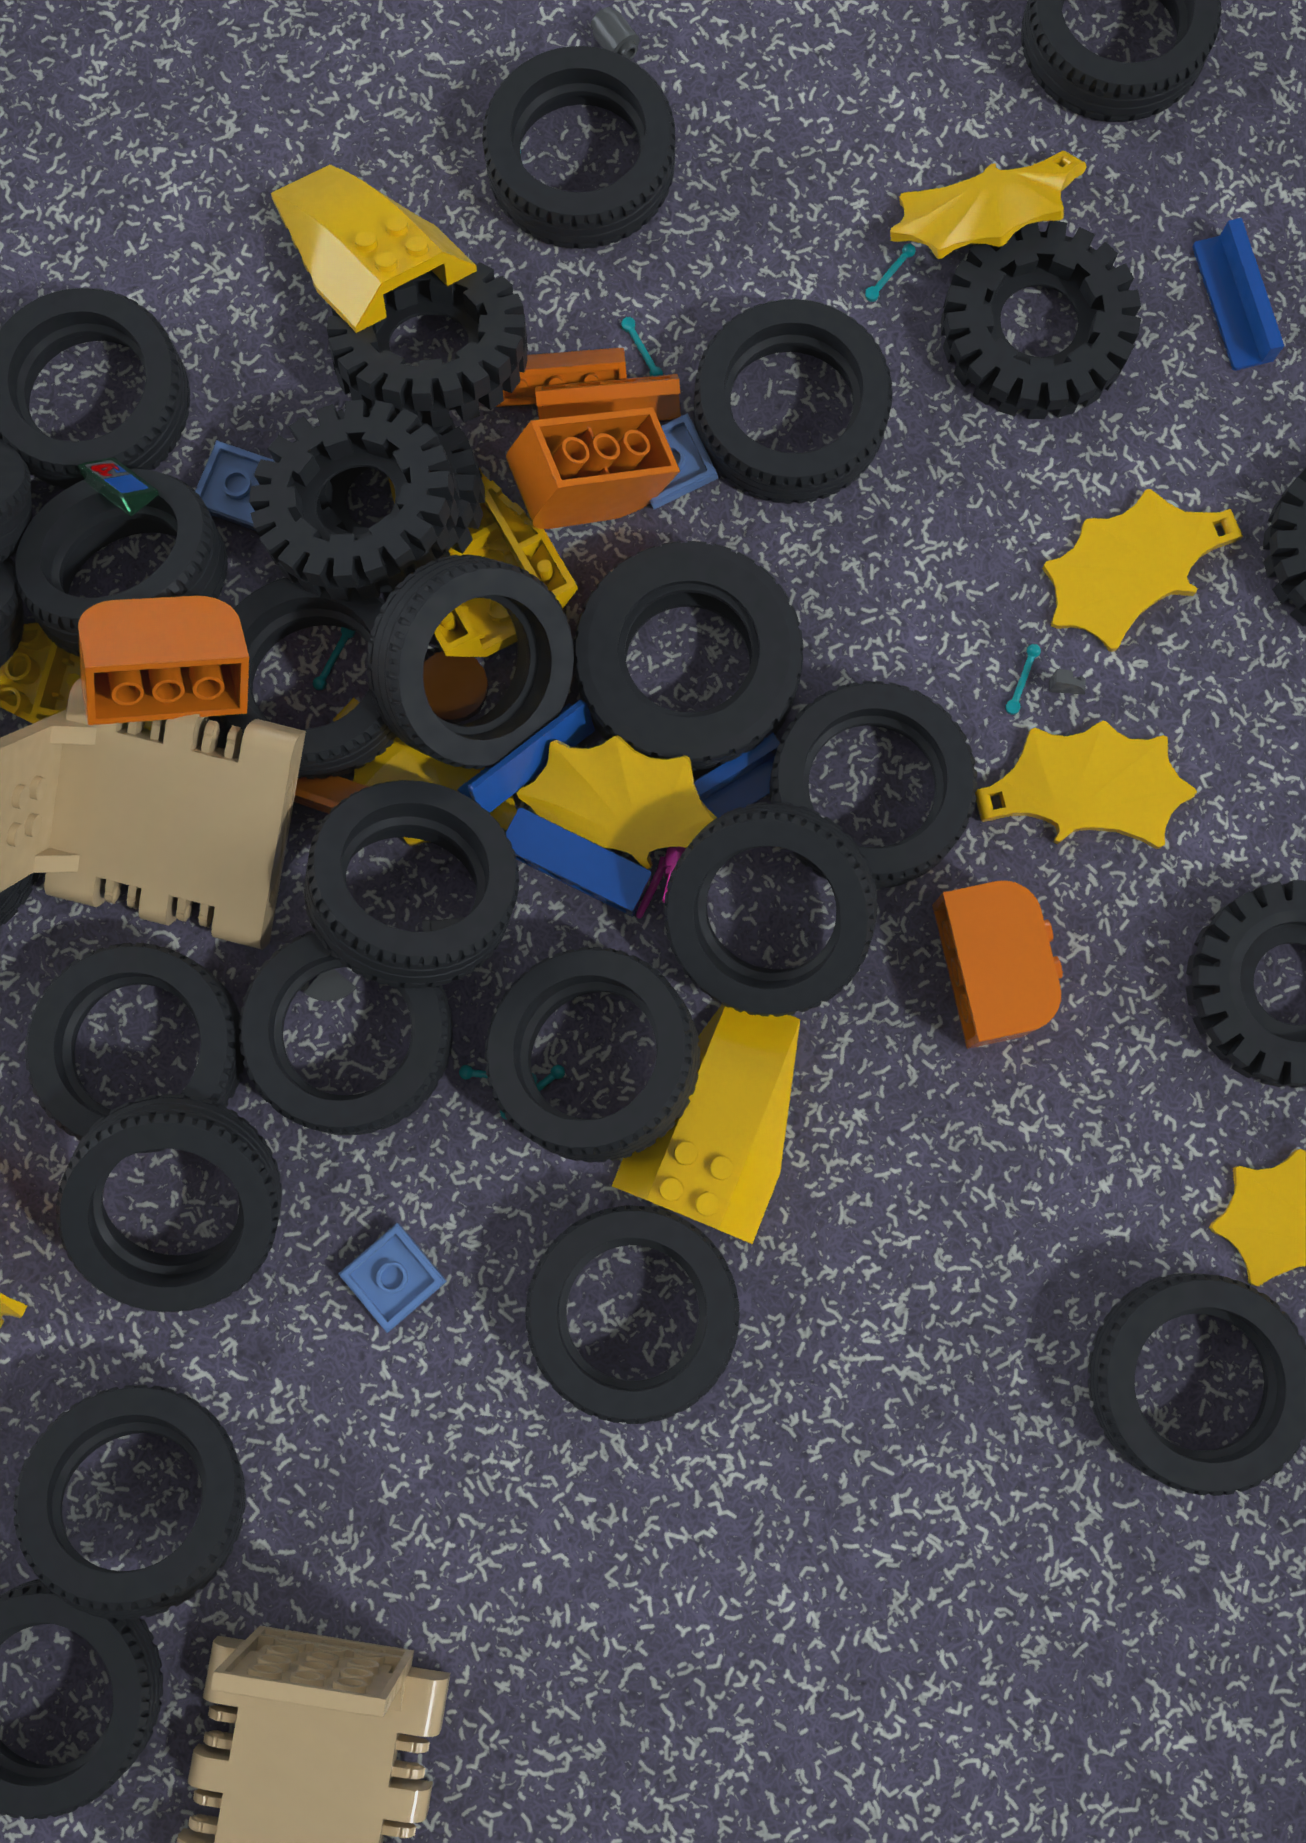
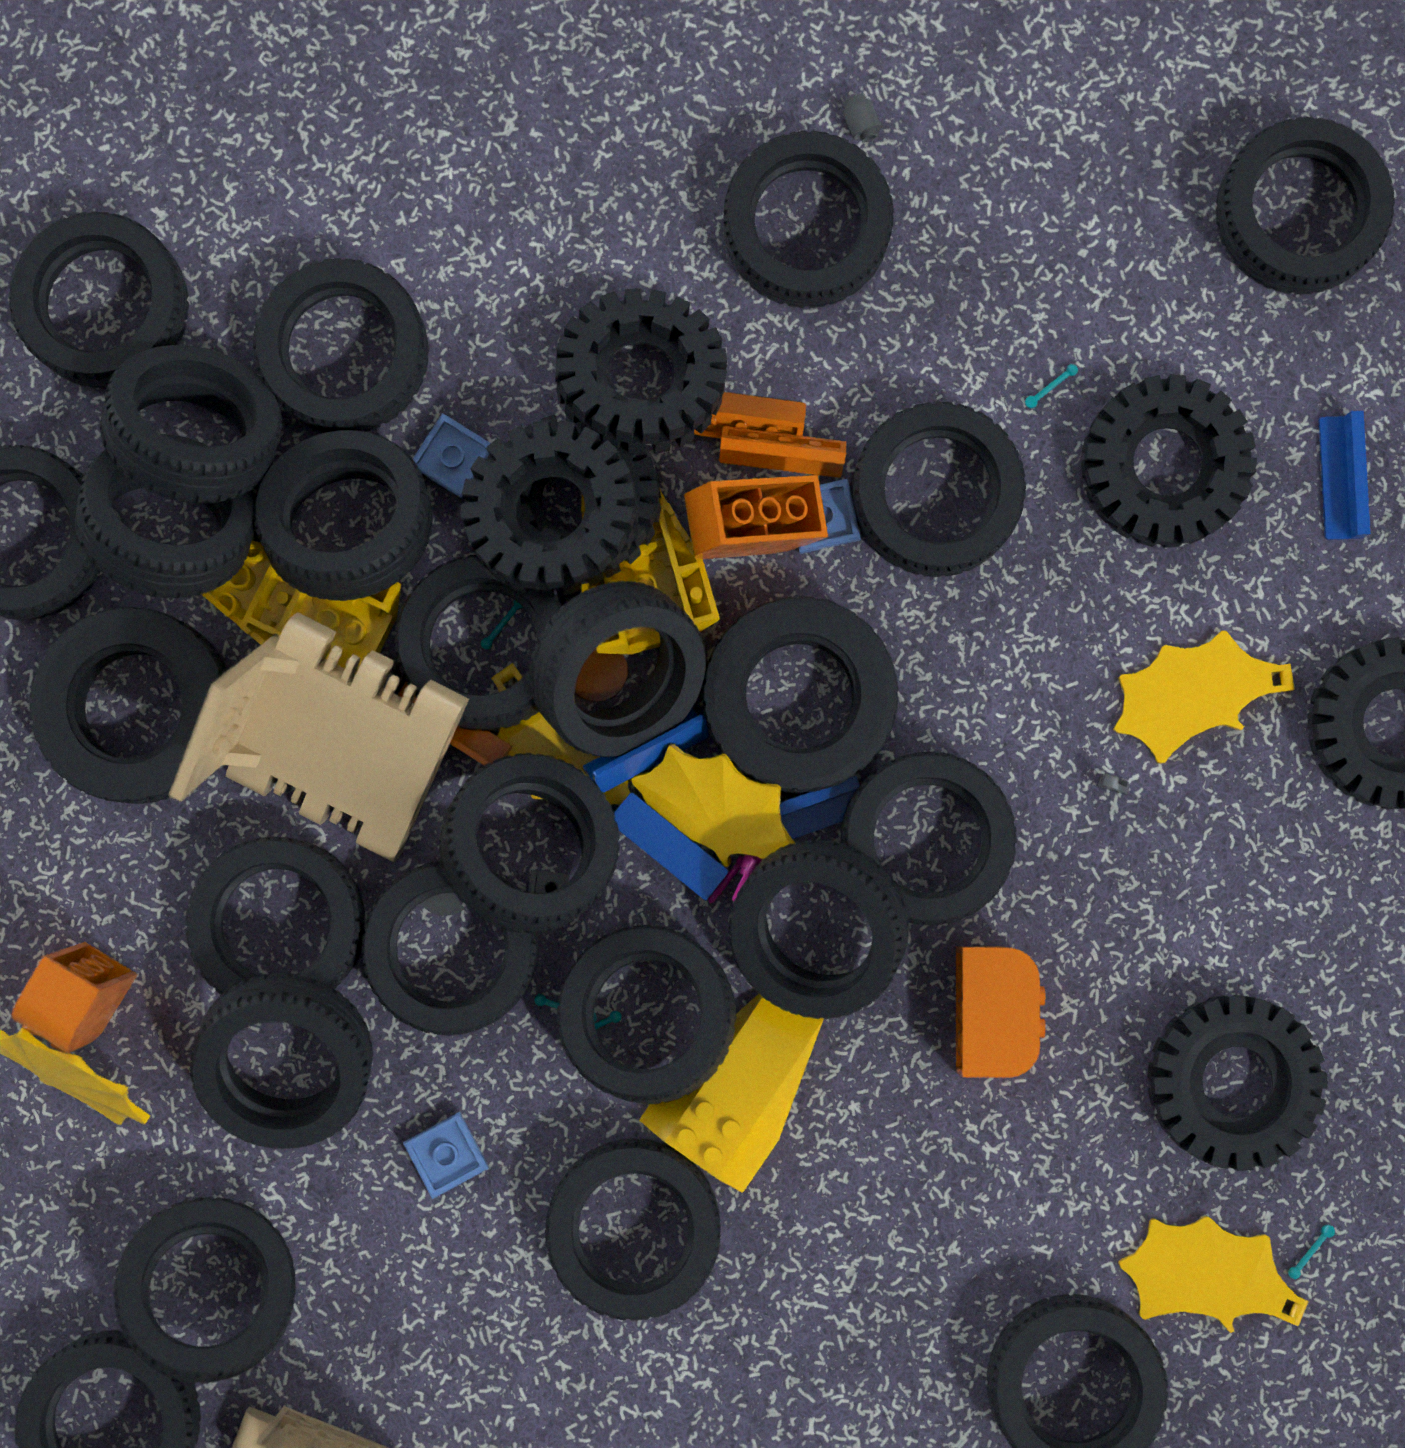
camera: 10 degrees right, 5 degrees up
clear green slope [78,457,159,516] -> none
orange brick [78,596,249,725] -> none
yellow wedge [271,165,477,333] -> none
teal hinge [621,317,663,376] -> none
yellow animal [890,151,1086,259] -> none
yellow animal [975,720,1197,849] -> none
teal hinge [1005,644,1041,715] -> none

